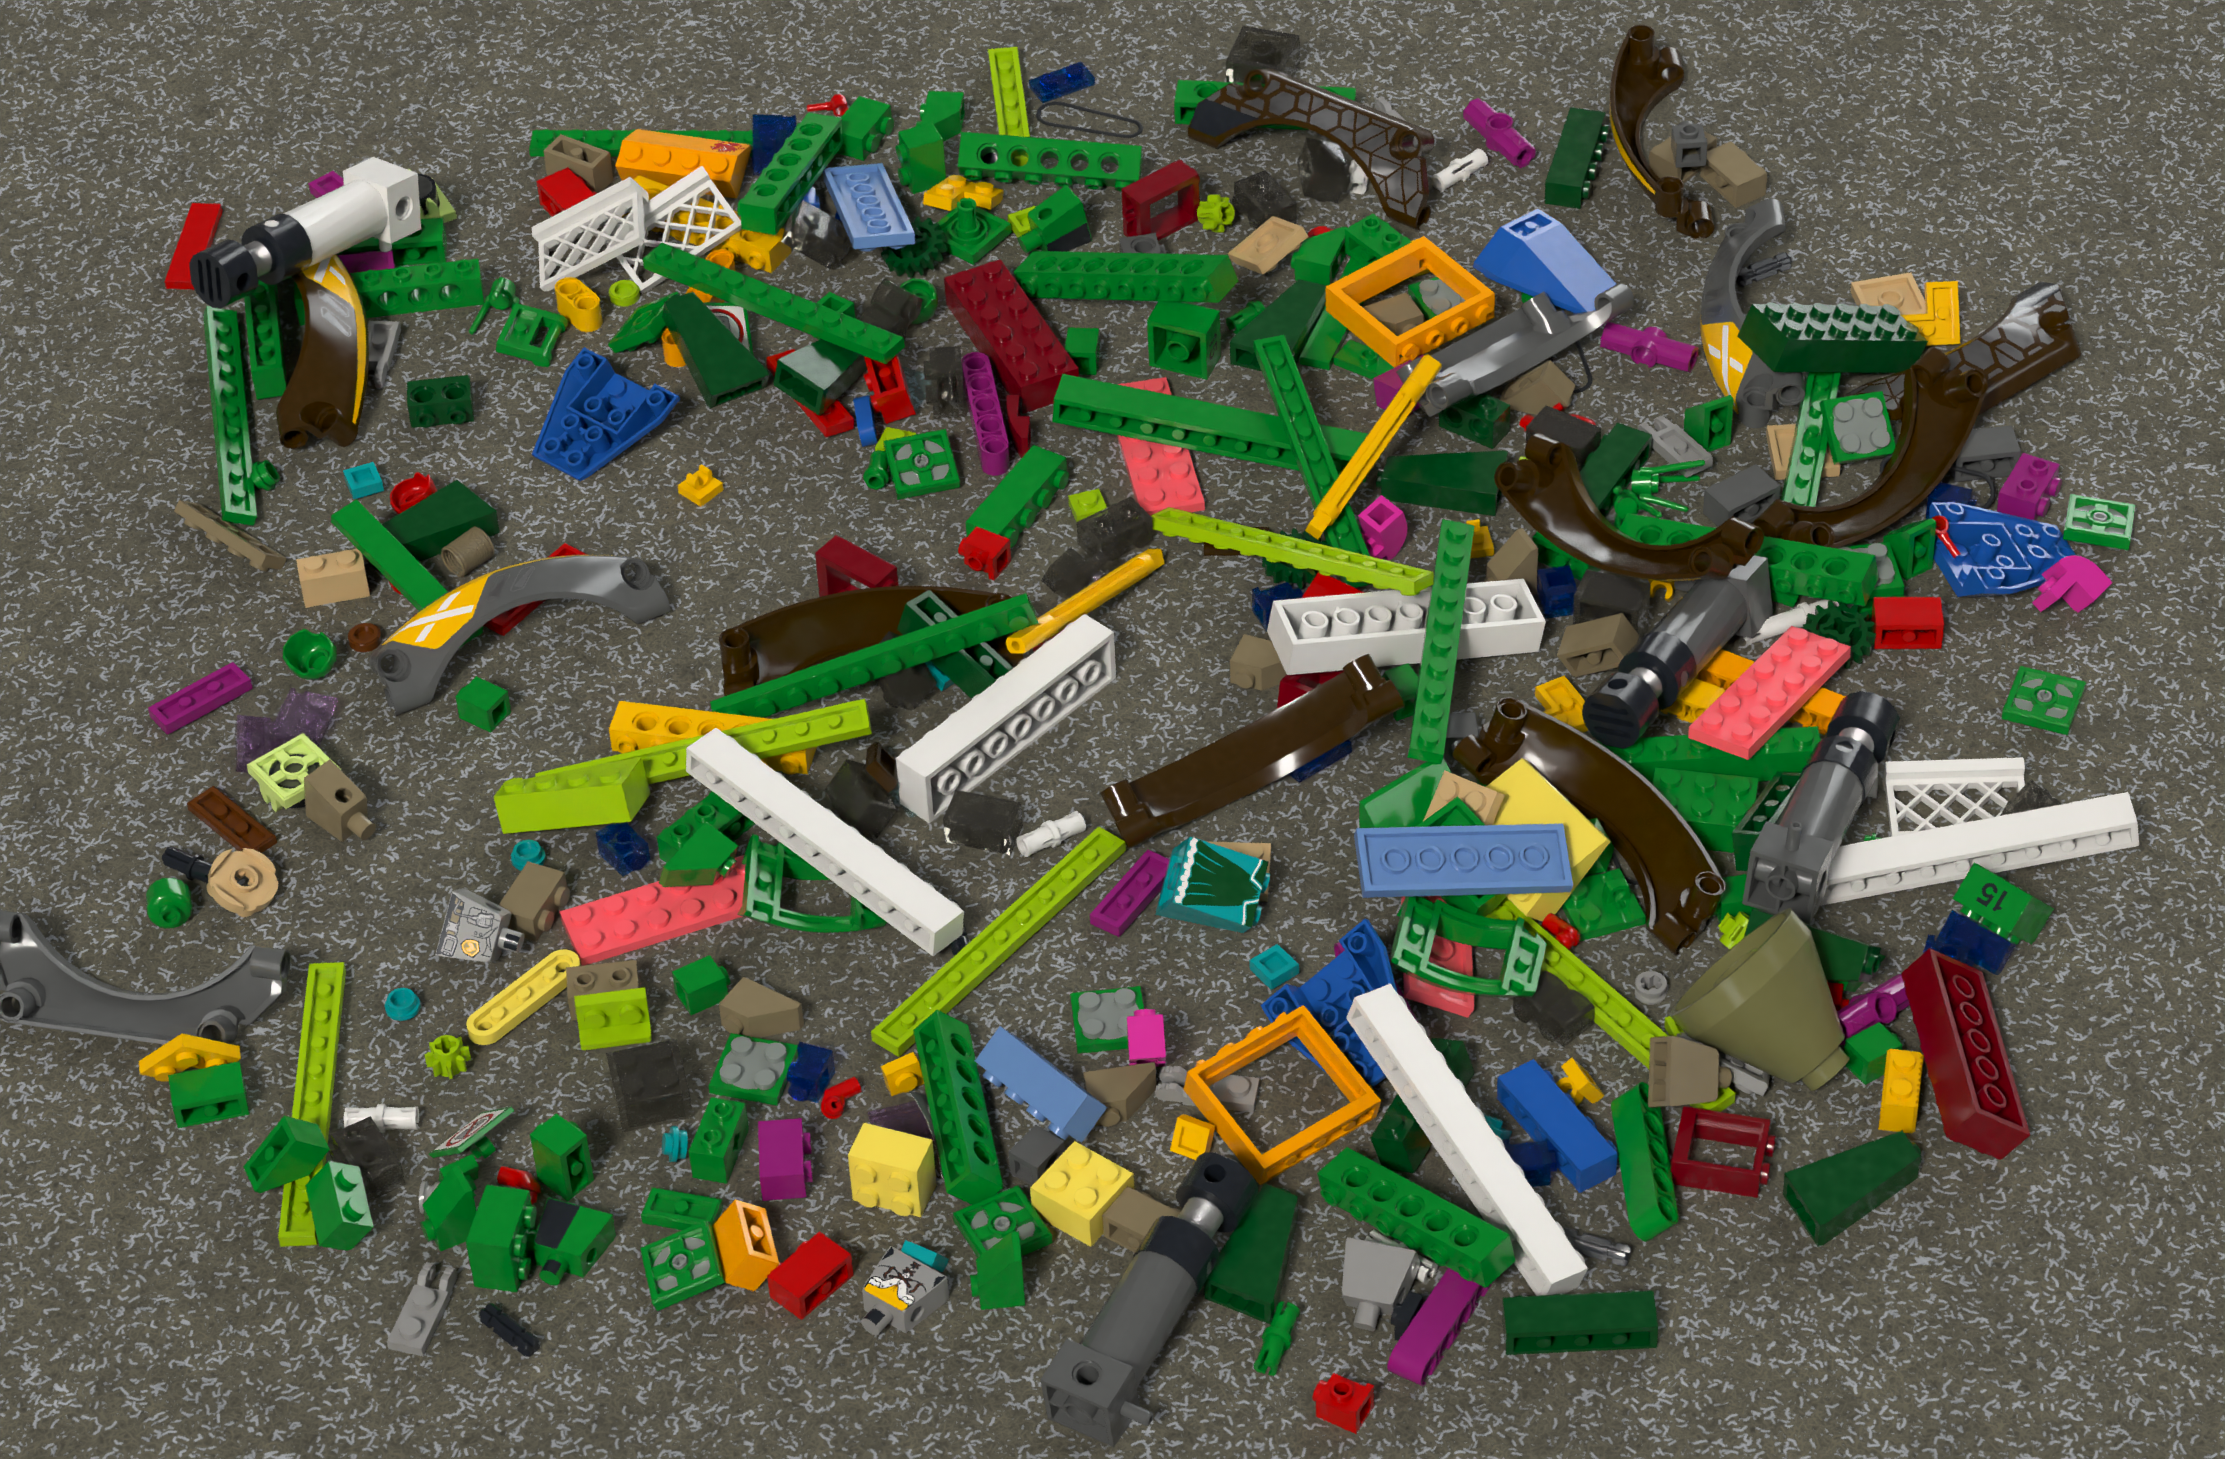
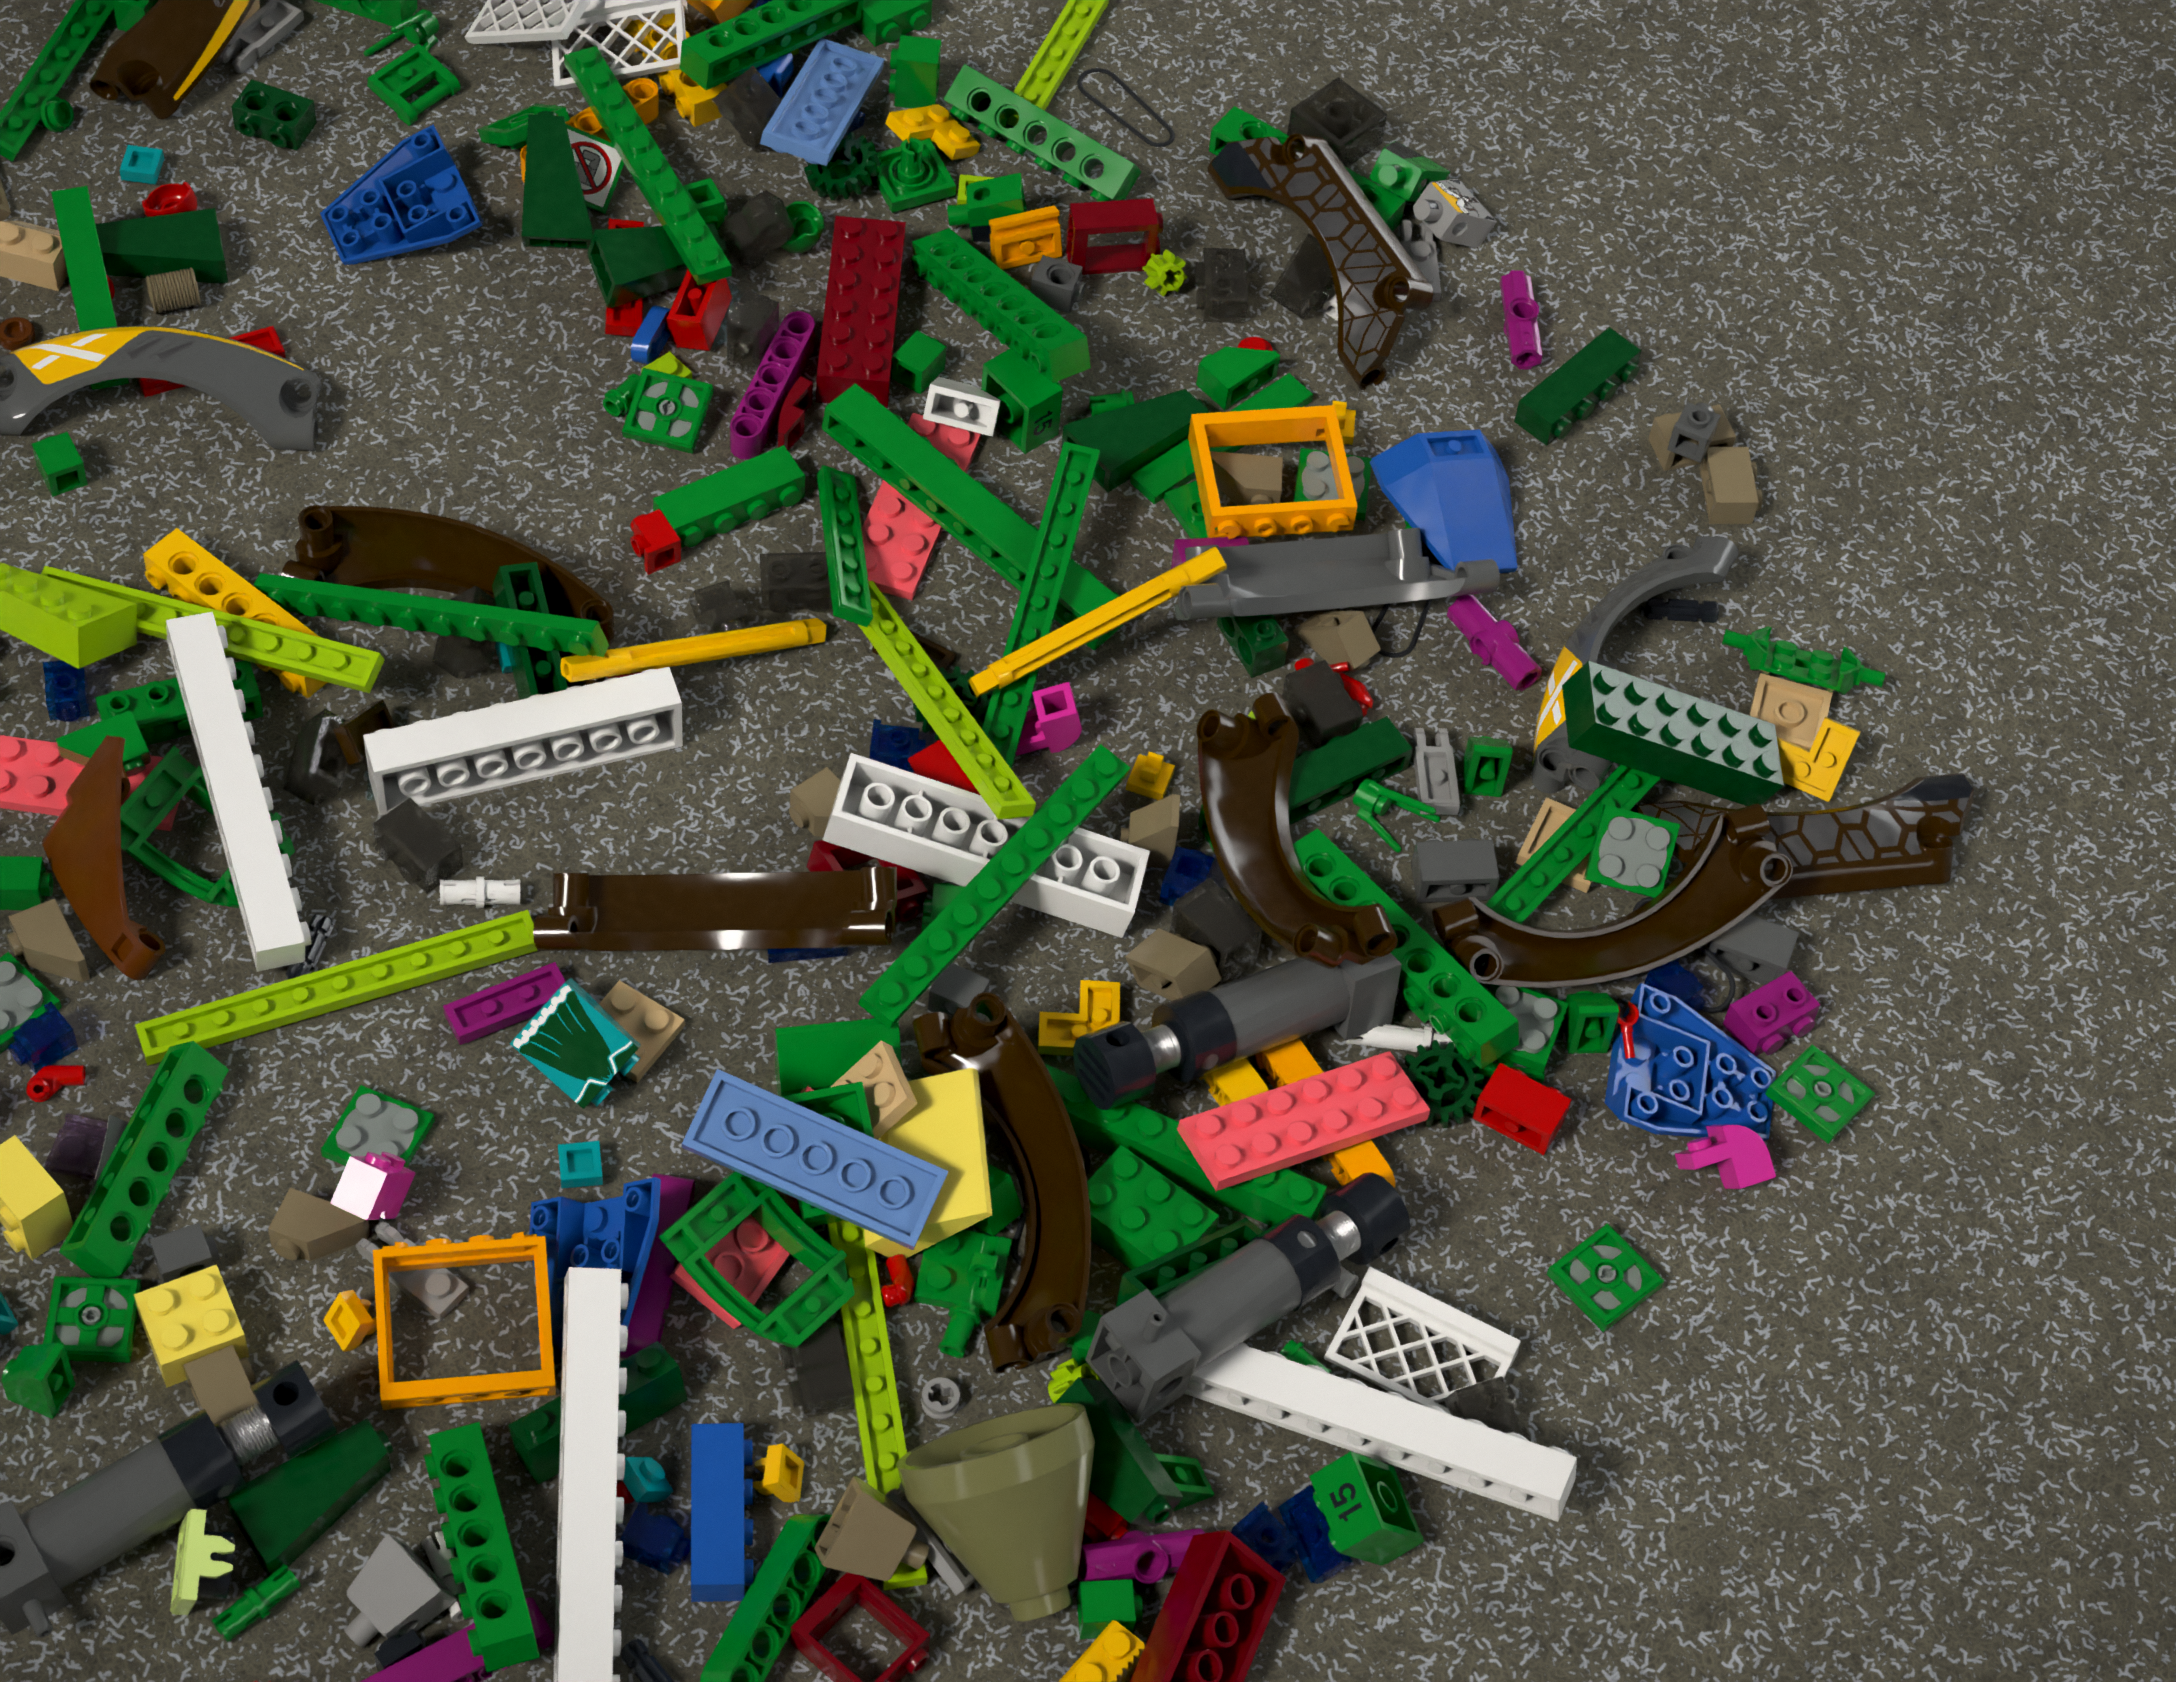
camera: 20 degrees right, 10 degrees up
yellow beam [555,277,603,332] -> none
lime tile [609,280,640,306] -> none
yellow tile [677,464,724,507] -> none
dark red window [815,535,899,597] -> none
yellow plate [881,1052,924,1096] -> none
green slope [916,91,965,142] -> none
medium blue brick [975,1026,1107,1143] -> none
clear blue plate [1029,62,1095,103] -> none
lime plate [1068,489,1108,524] -> none
tan plate [1228,216,1308,275] -> none
green brick [1345,213,1411,267] -> none
dark green slope [1376,451,1509,516] -> none
white pin [1431,148,1488,192] -> none
dark brown panel [1610,25,1714,239] -> none
green plant [1613,486,1662,530] -> none
none -> reddish brown panel [42,735,166,980]
none -> yellowish green piece [170,1509,235,1615]
none -> green tile [817,465,873,627]
none -> white slope [923,377,1001,437]
none -> green pin [938,1301,981,1359]
none -> light orange plate [989,205,1062,270]
none -> green torso [1369,141,1450,202]
none -> light grey torso [1413,179,1497,248]
none -> green plate [1722,626,1886,695]

